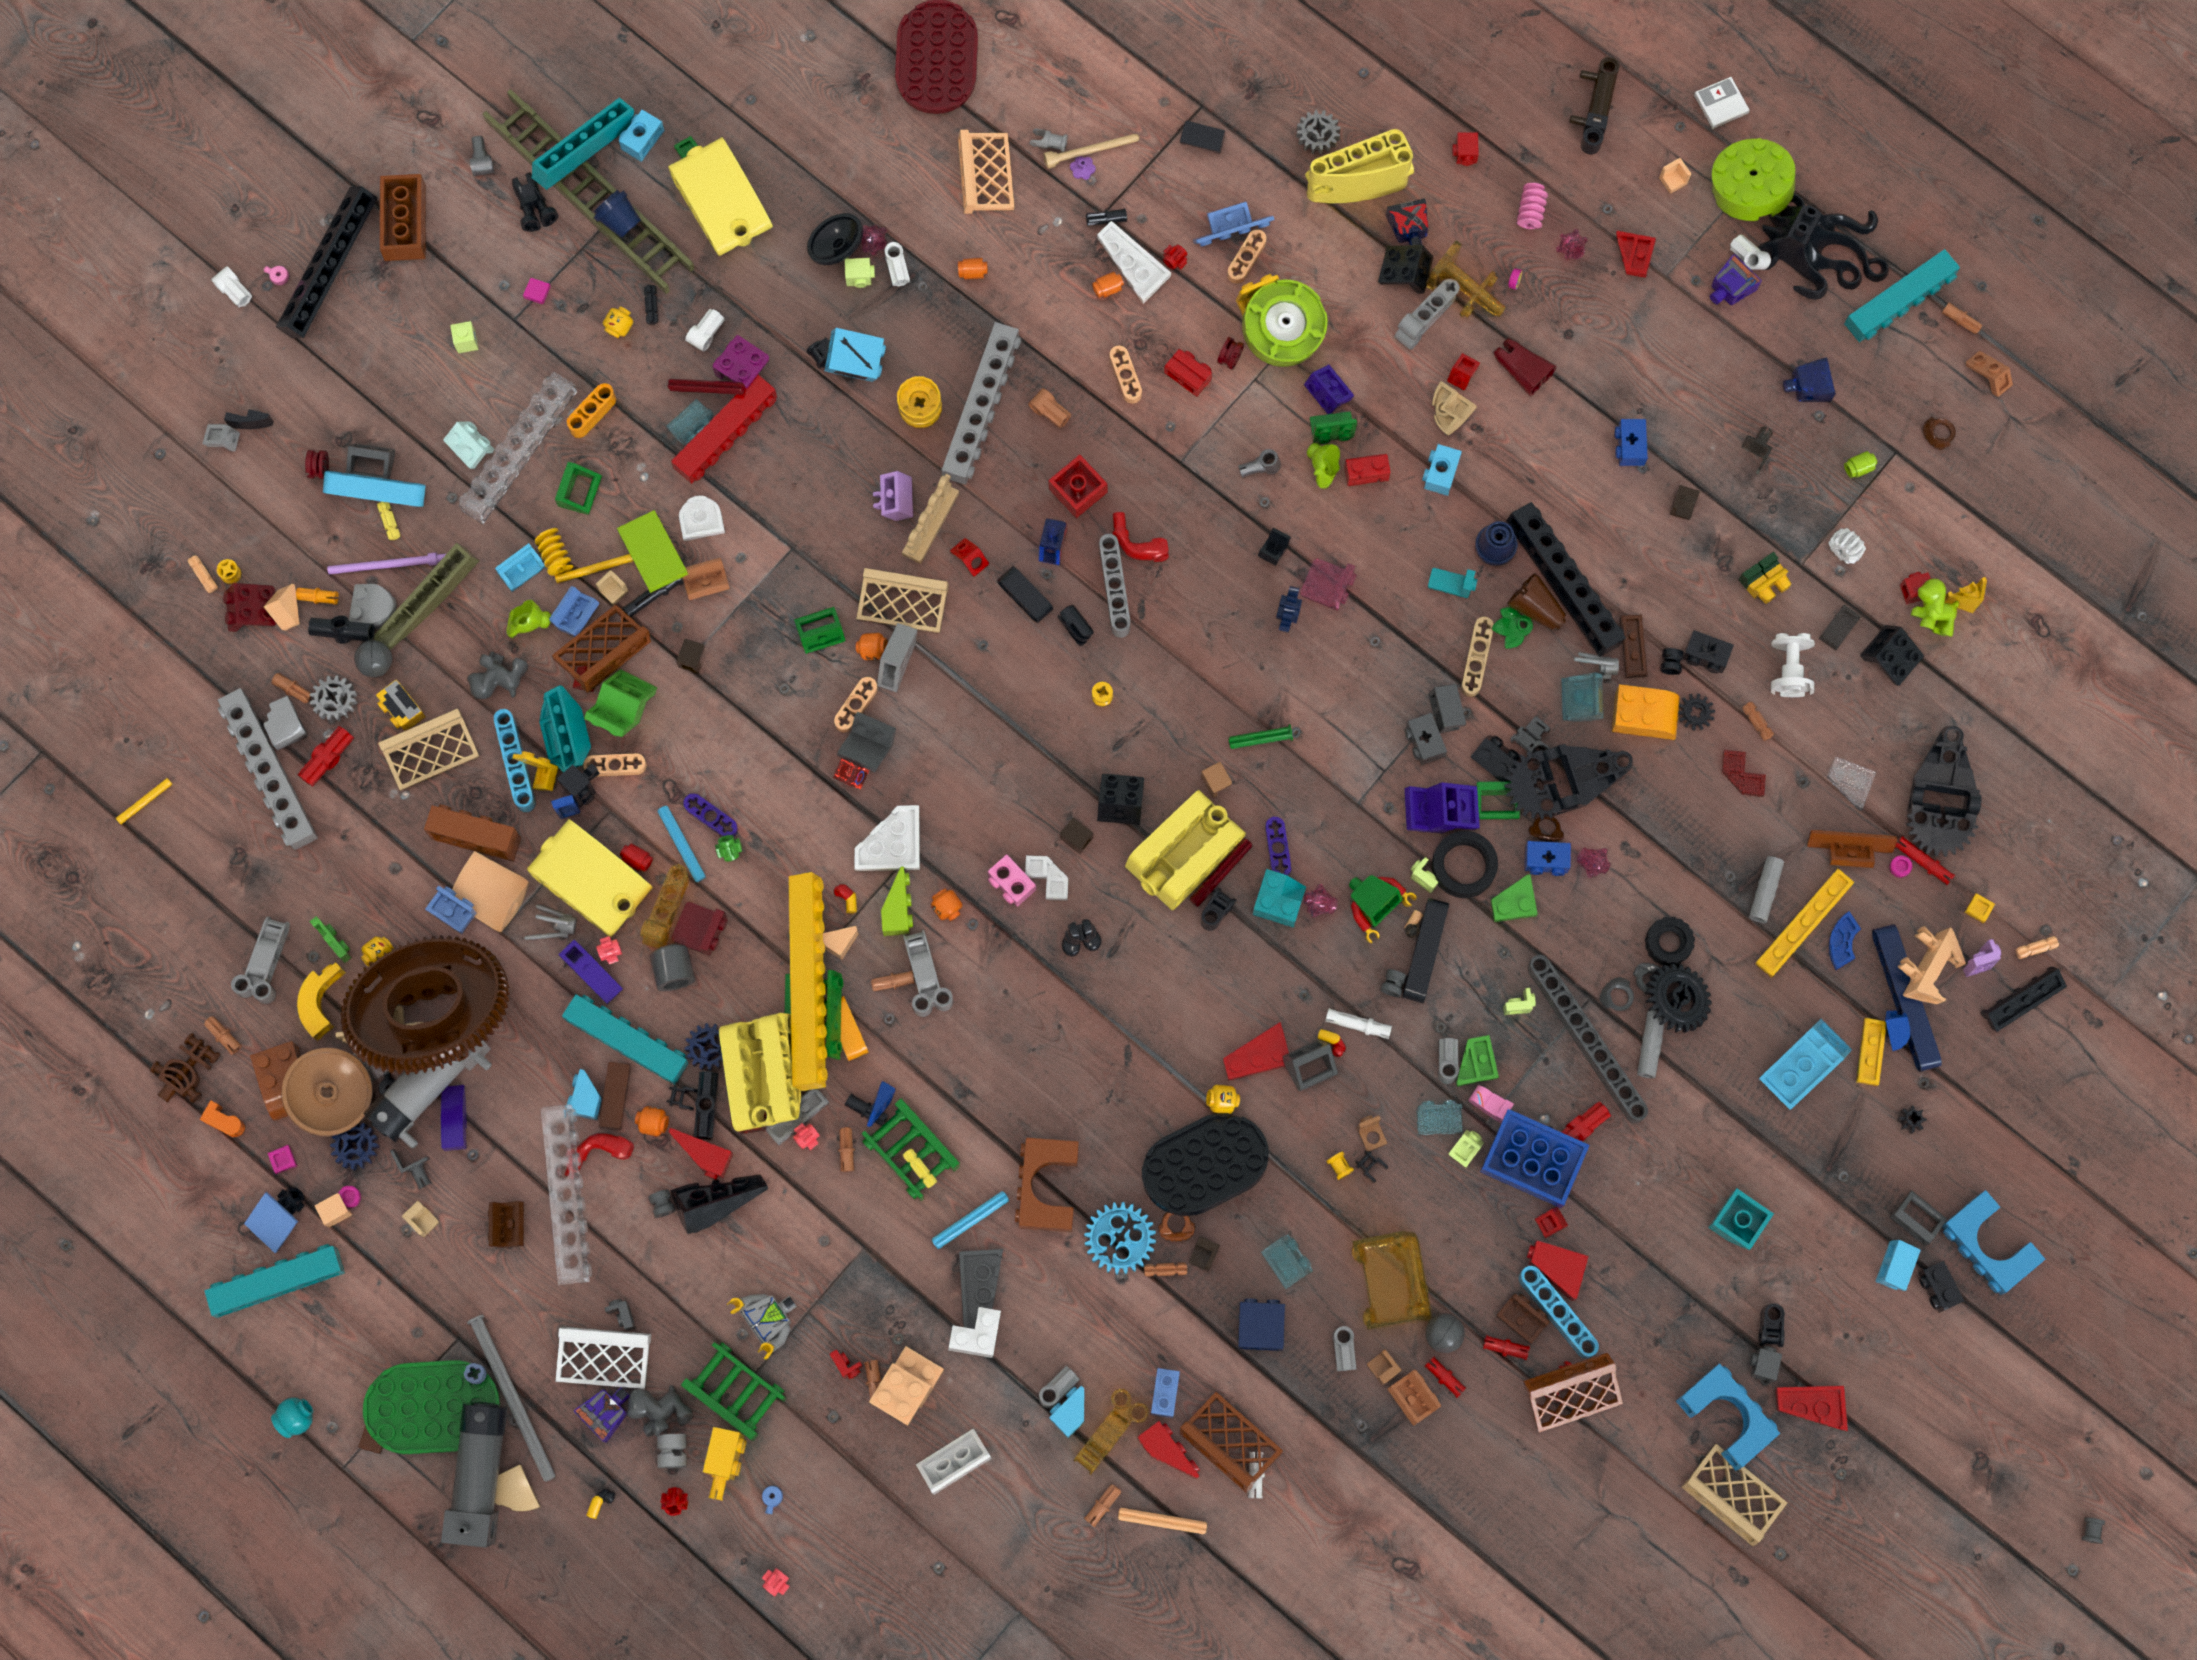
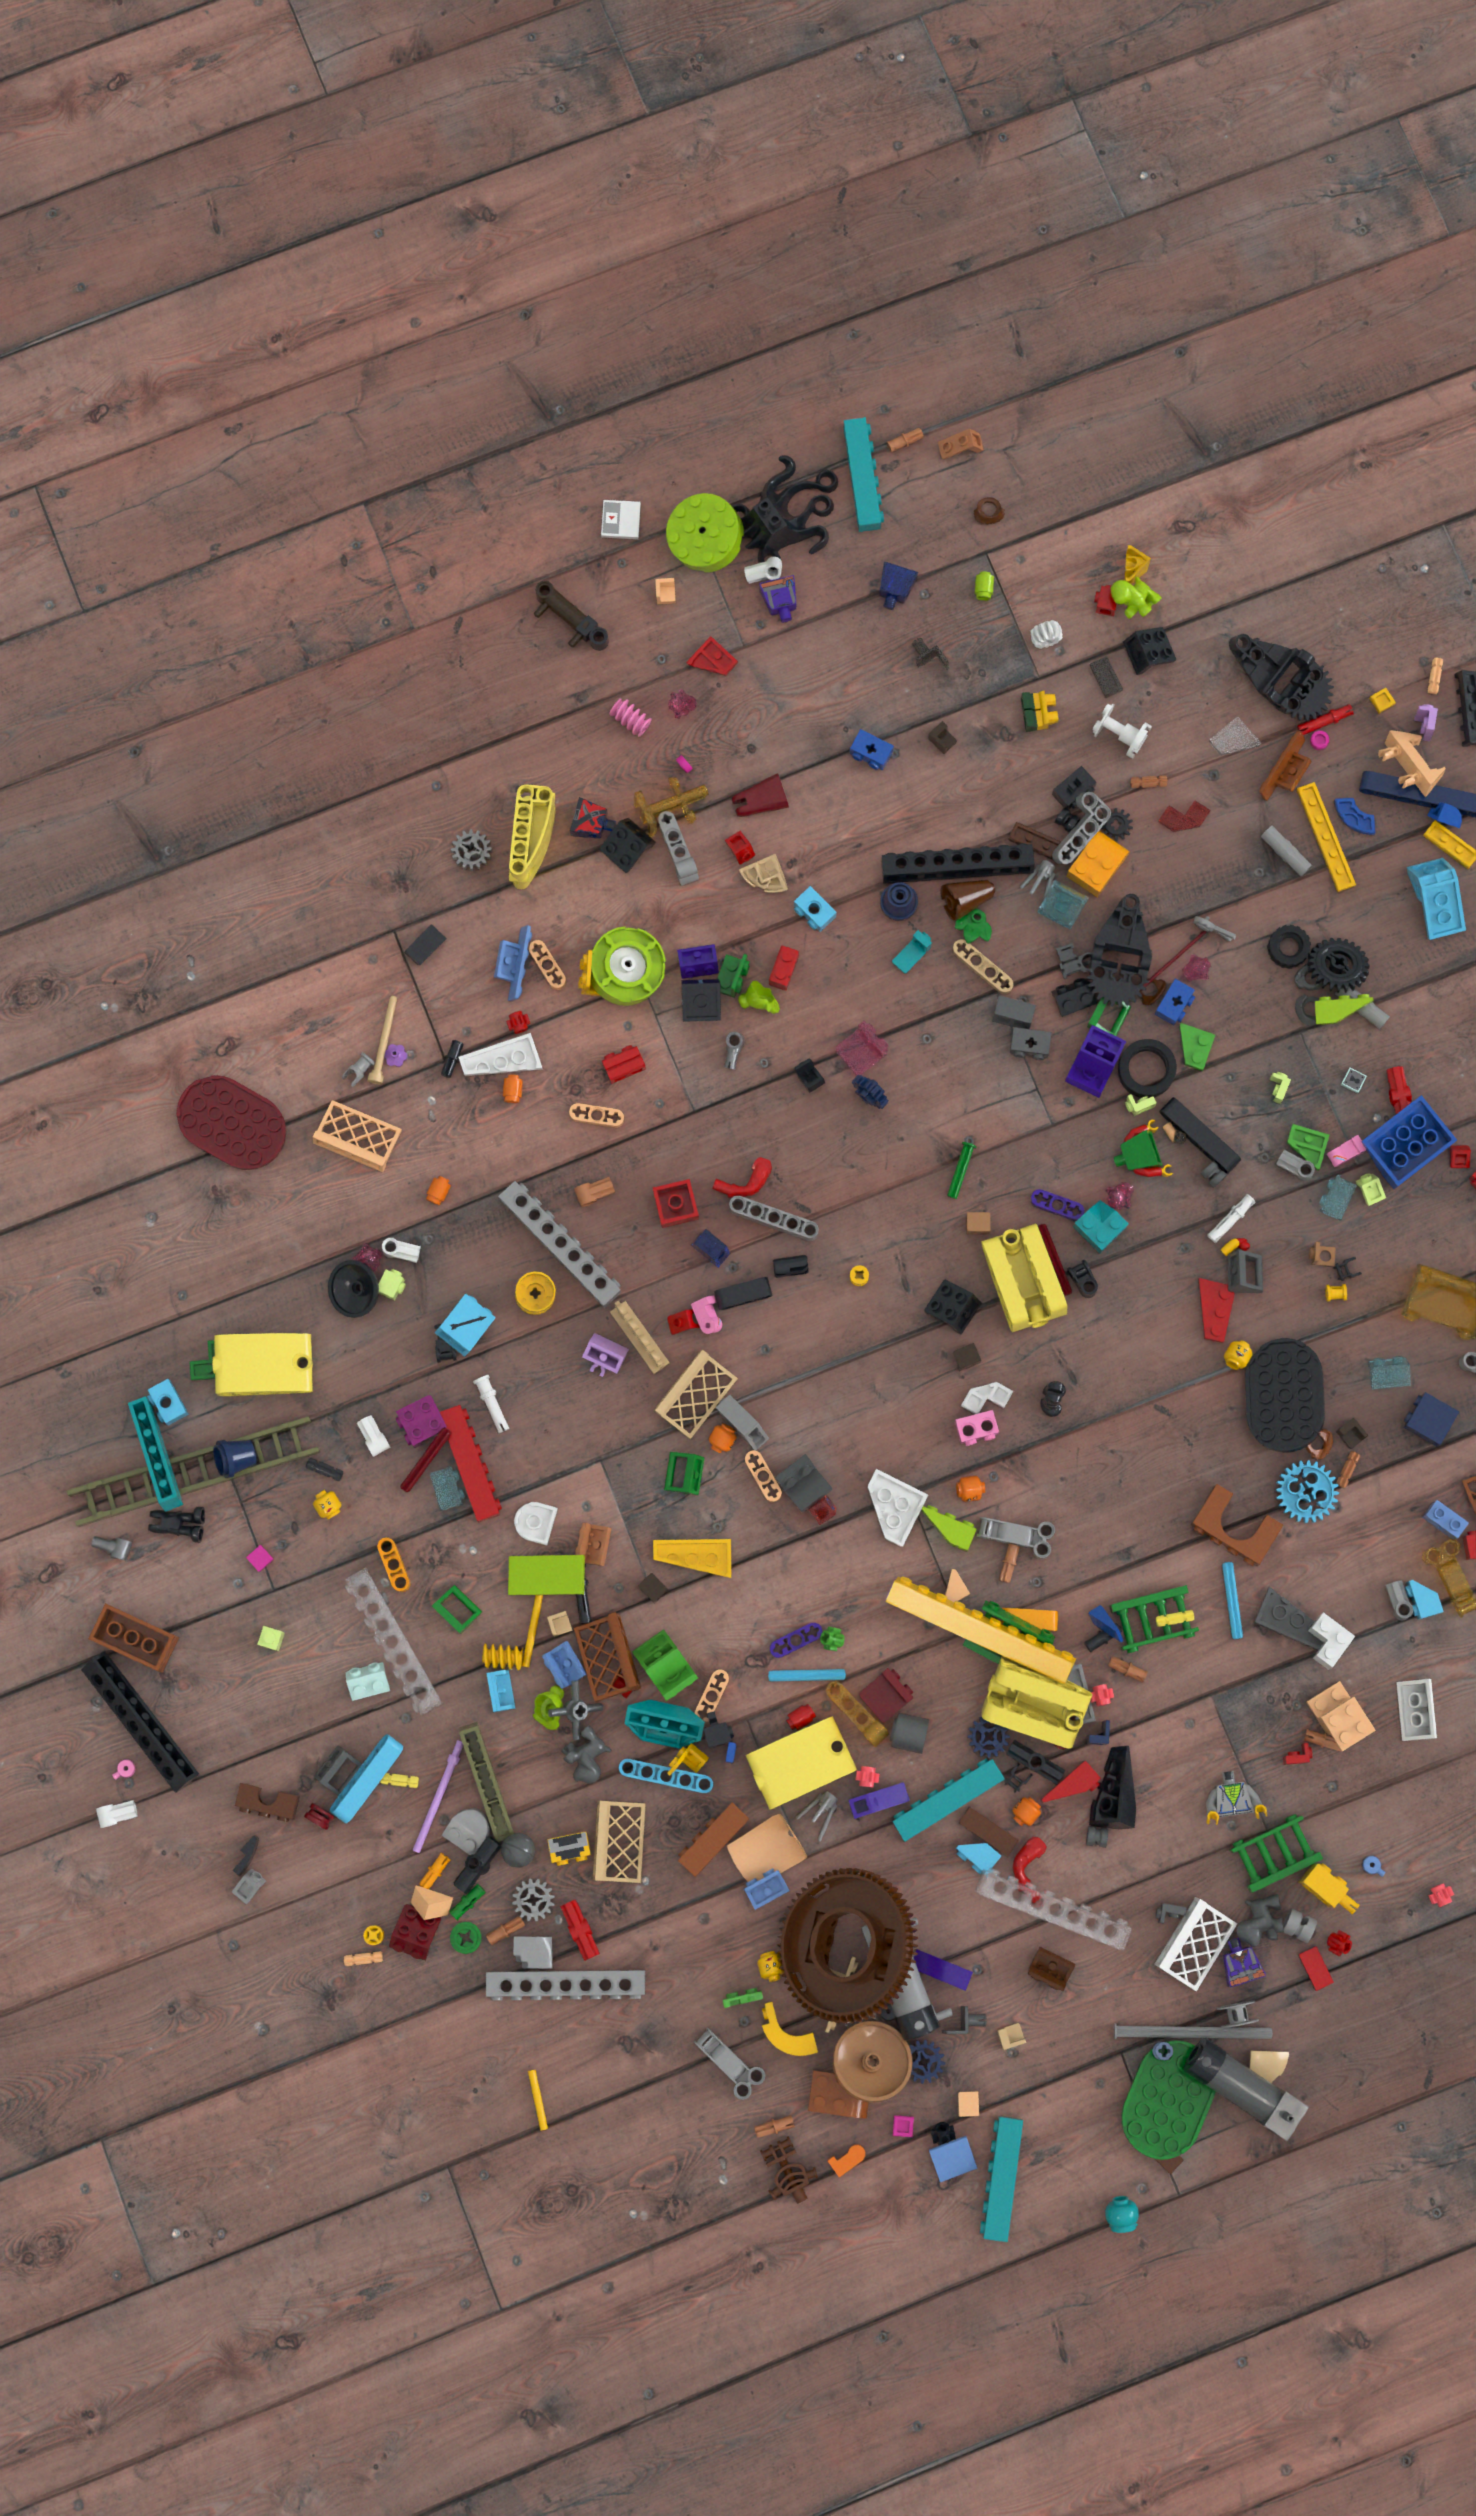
camera: 60 degrees left, 5 degrees up
dark pink tile [338,1186,361,1208] -> none
arm [586,1489,616,1519] -> none
arm [833,884,857,913] -> none
dark red wheel [1217,337,1244,370] -> none
red brick [1452,132,1479,166] -> none
dark grey beam [1528,955,1648,1124] -> none
none -> reddish brown arch [235,1783,300,1822]
none -> green pin [449,1884,486,1920]
none -> green gear [450,1922,482,1954]
none -> white pin [473,1375,510,1434]
none -> dark grey bar [548,1680,603,1740]
none -> yellow wing [653,1539,731,1578]
none -> black container [681,979,721,1022]
none -> bright pink leg [691,1295,722,1334]
none -> light grey beam [1052,792,1111,864]
none -> dark blue panel [1086,1720,1110,1745]
none -> dark red piece [1141,930,1206,991]
none -> light grey piece [1193,916,1236,941]
none -> light grey piece [1216,2001,1259,2028]
none -> red tile [1298,1946,1334,1991]
none -> lime slope [1315,994,1374,1025]
none -> tile [1341,1068,1367,1094]

